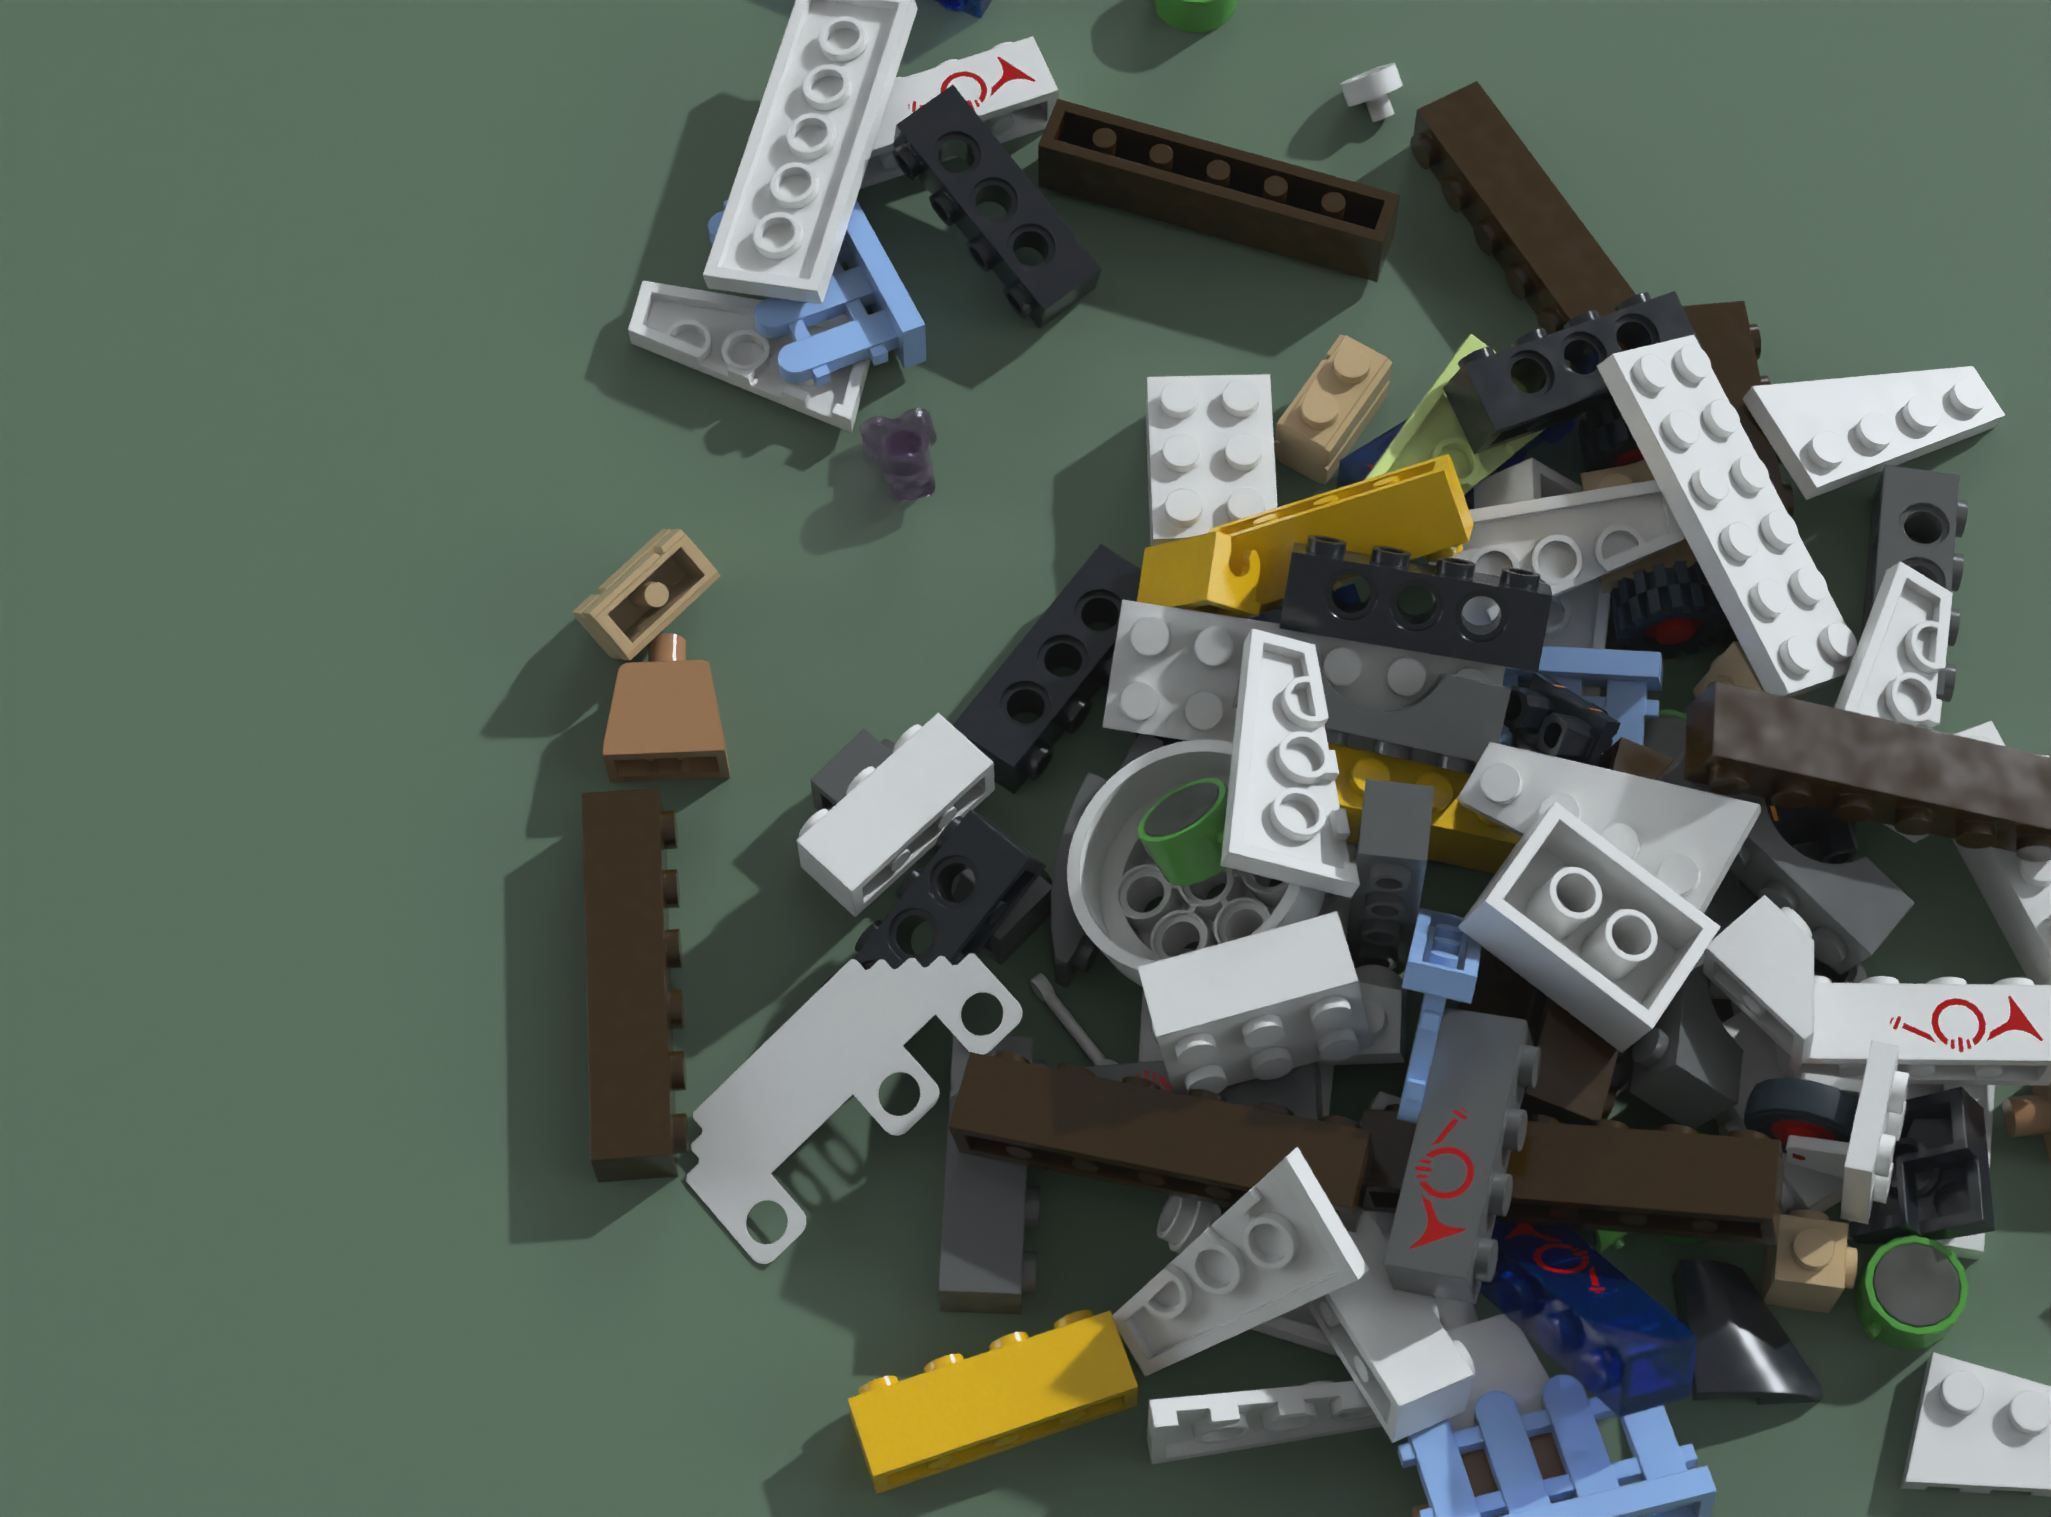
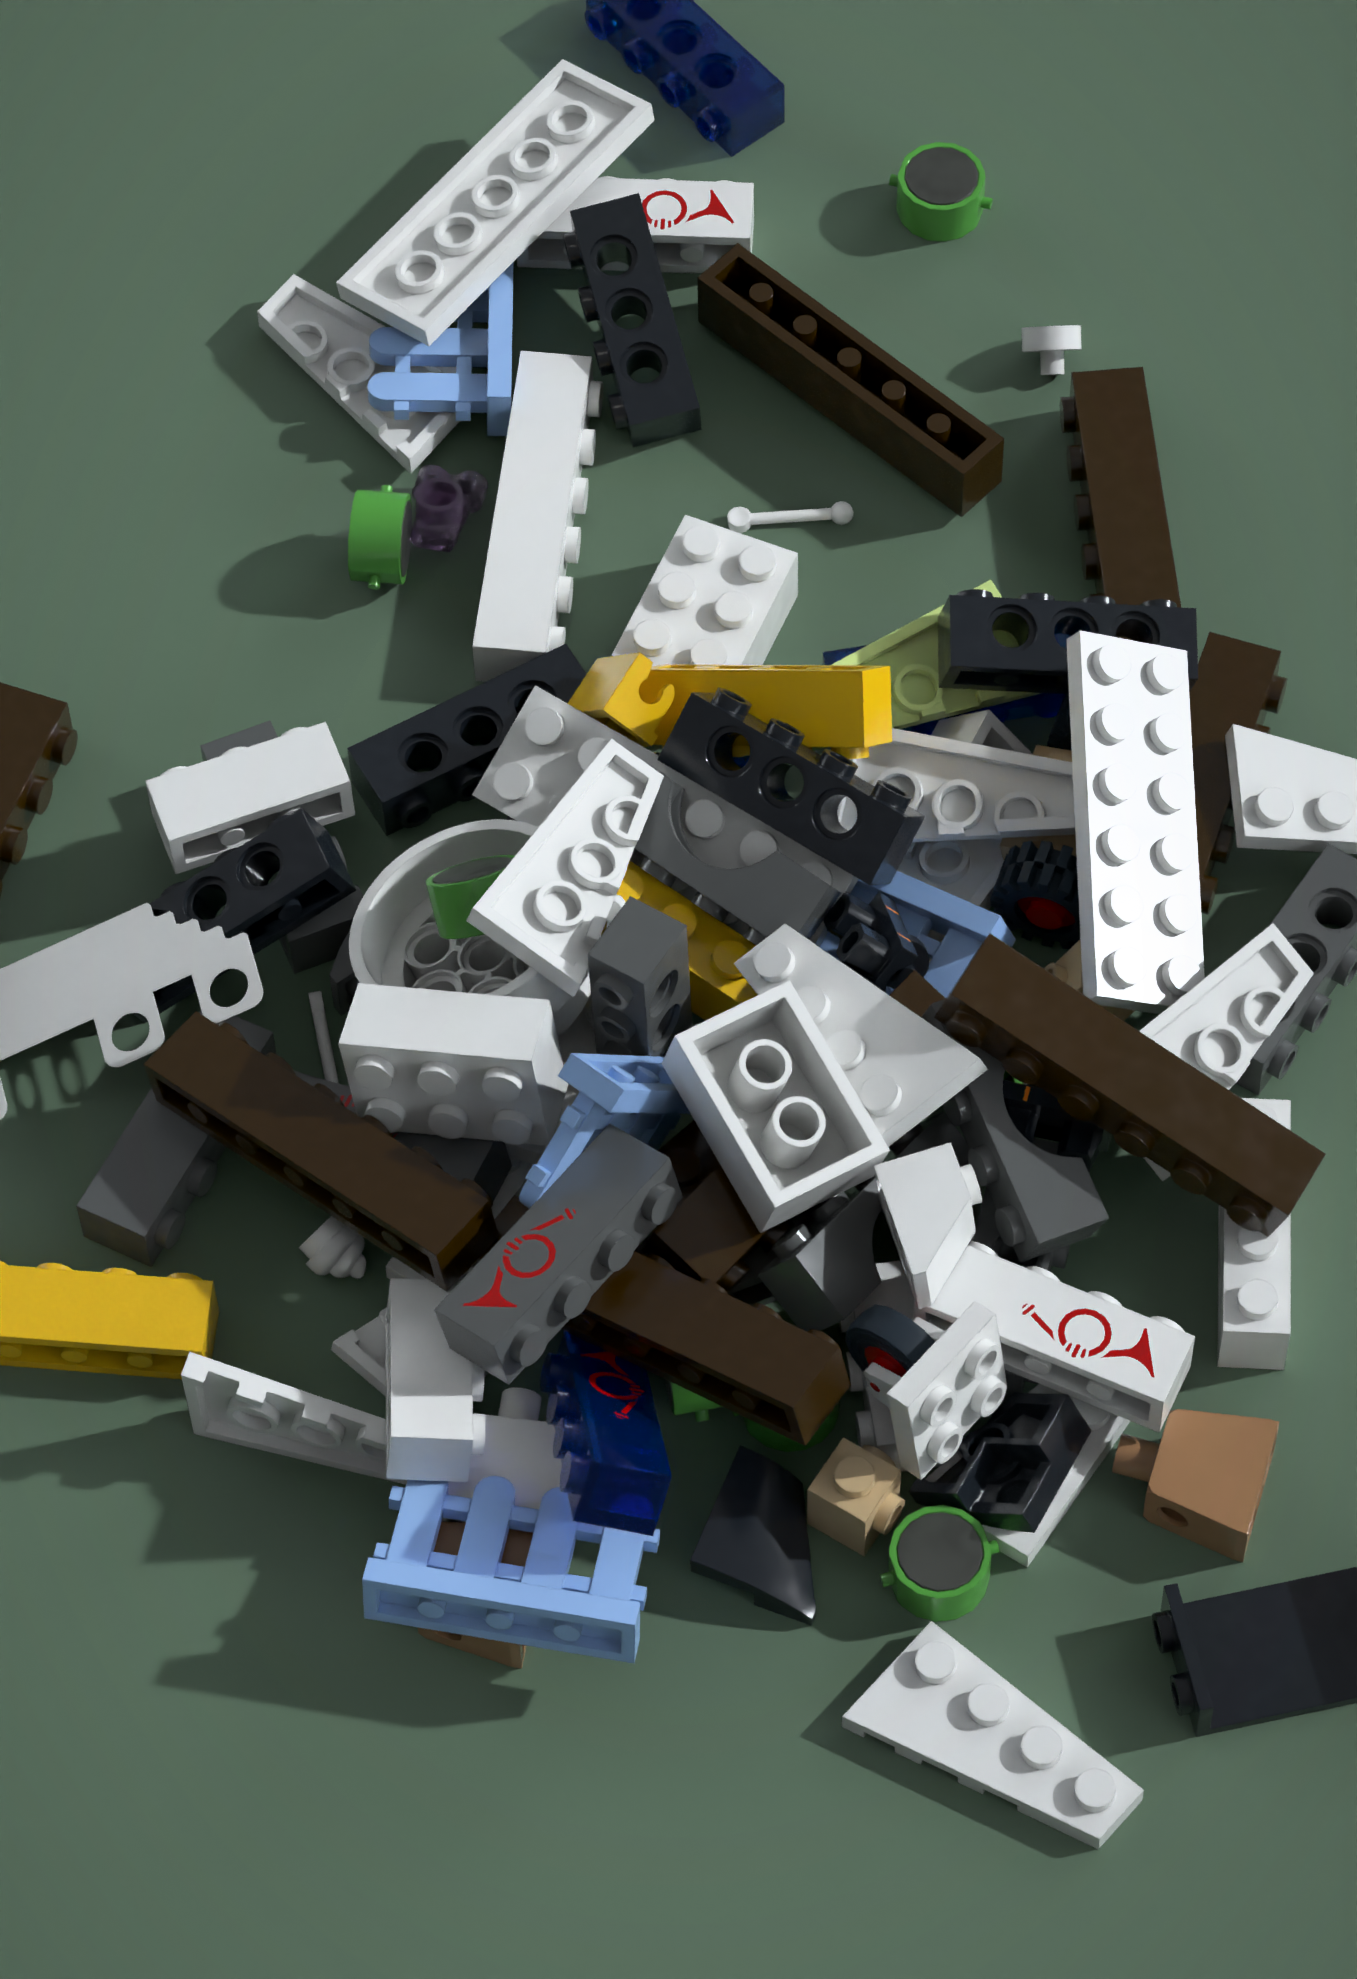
camera: 25 degrees right, 5 degrees down
tan brick [572,529,720,661] -> none
medium nougat torso [603,633,730,783] -> none
white wing [1112,1147,1369,1376] -> none
tan brick [1274,335,1393,485] -> none
none -> bright green piece [348,485,412,590]
none -> white brick [472,351,603,681]
none -> white hinge [727,501,854,533]

